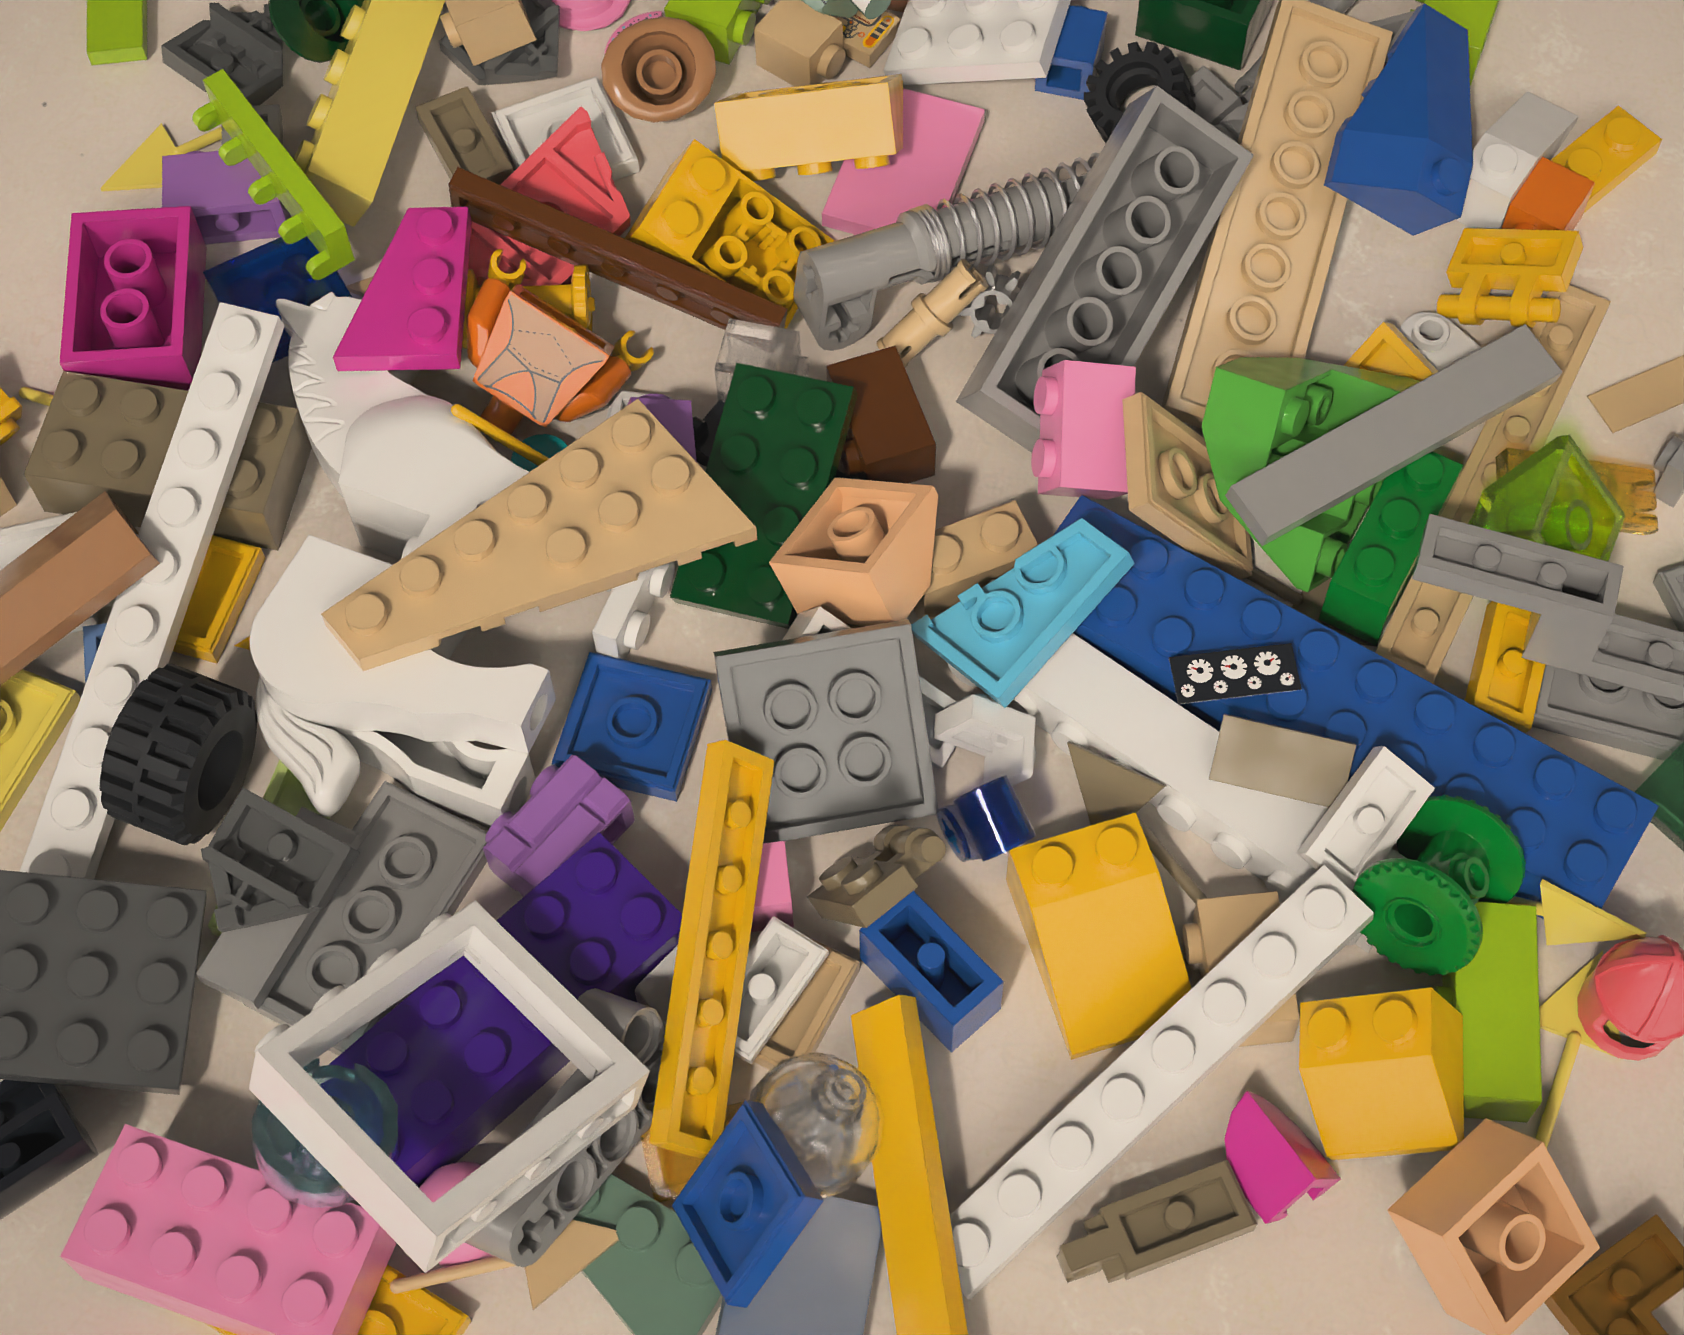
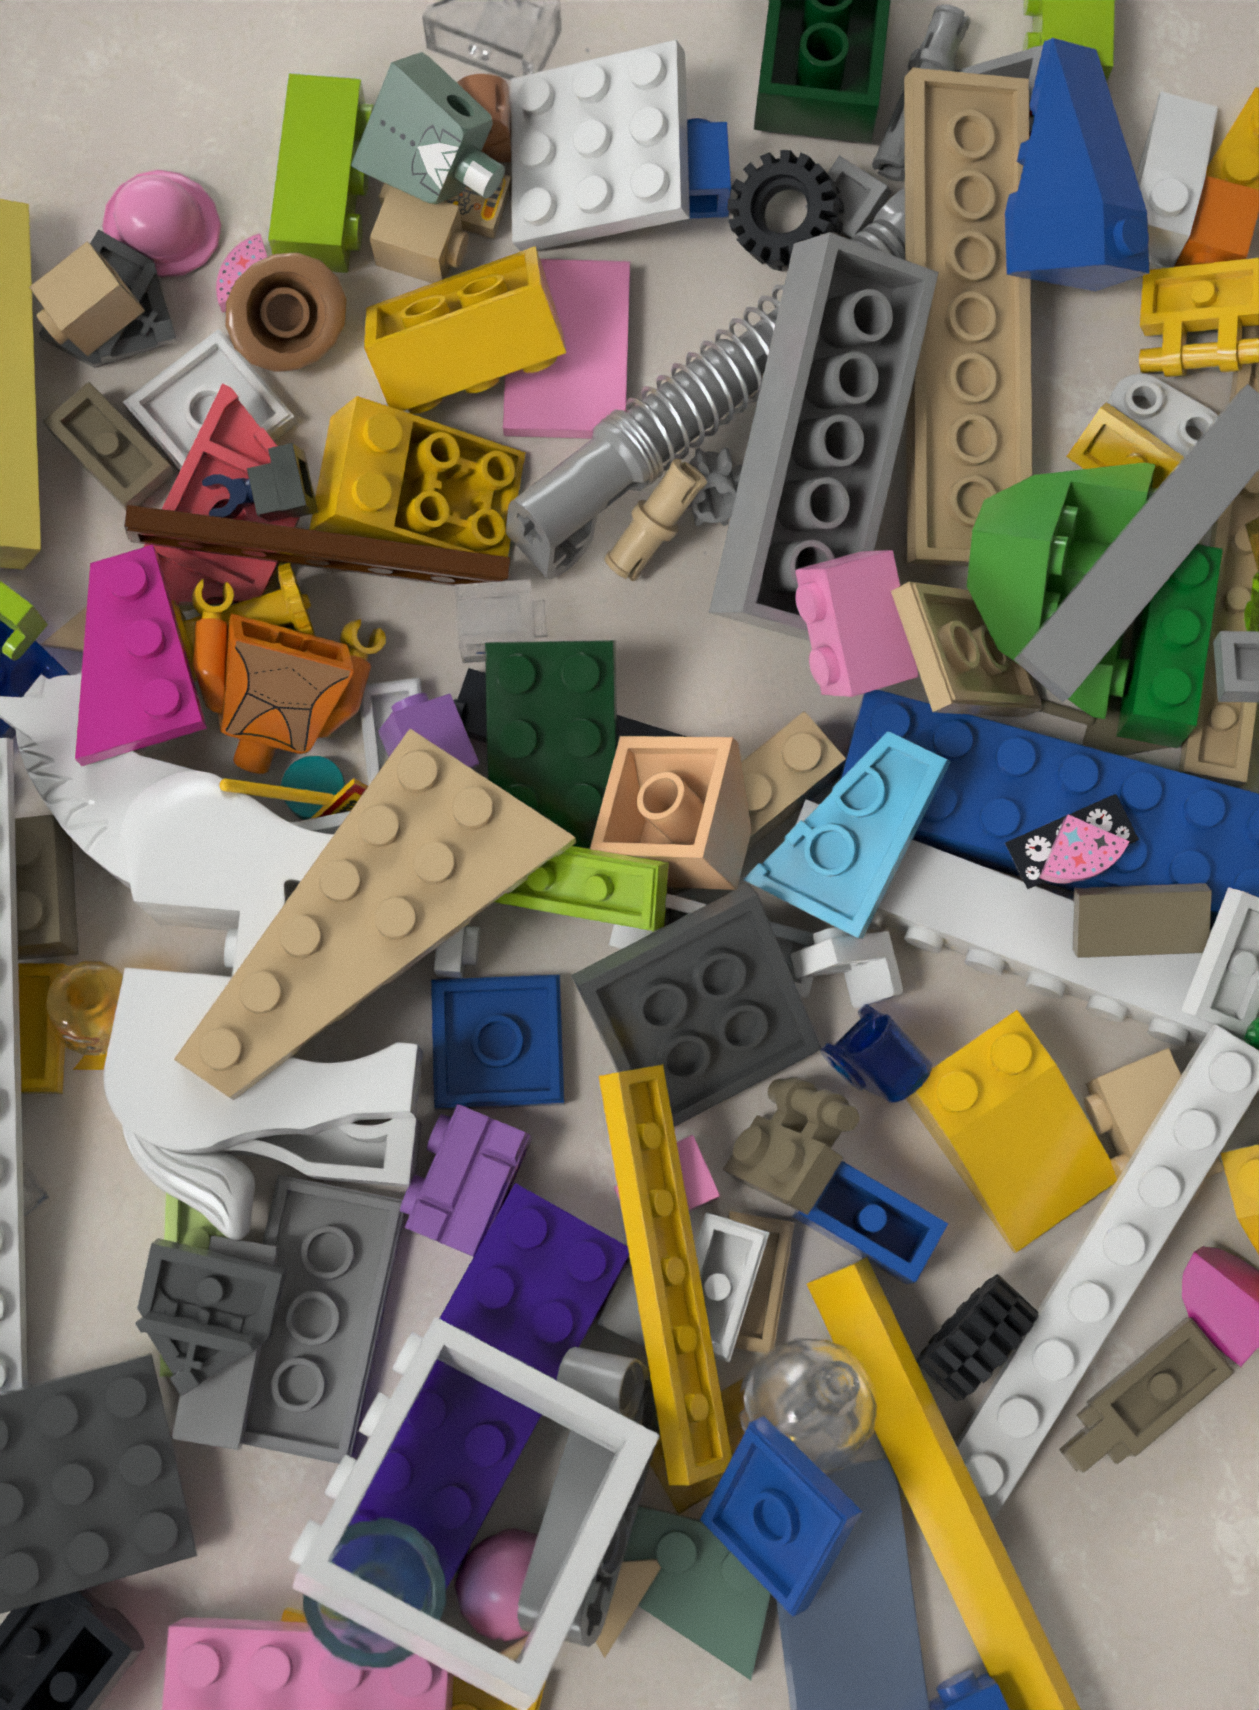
camera: 20 degrees left, 15 degrees up
black tyre [99,664,257,846] -> none
reddish brown brick [826,346,936,483] -> none
dark tan piece [1067,741,1207,904] -> none
none -> clear yellow head [46,961,123,1056]
none -> pearl dark grey piece [202,443,318,522]
none -> lime tile [494,846,669,931]
none -> black tyre [916,1274,1039,1401]
none -> bright pink tile [1039,815,1129,884]

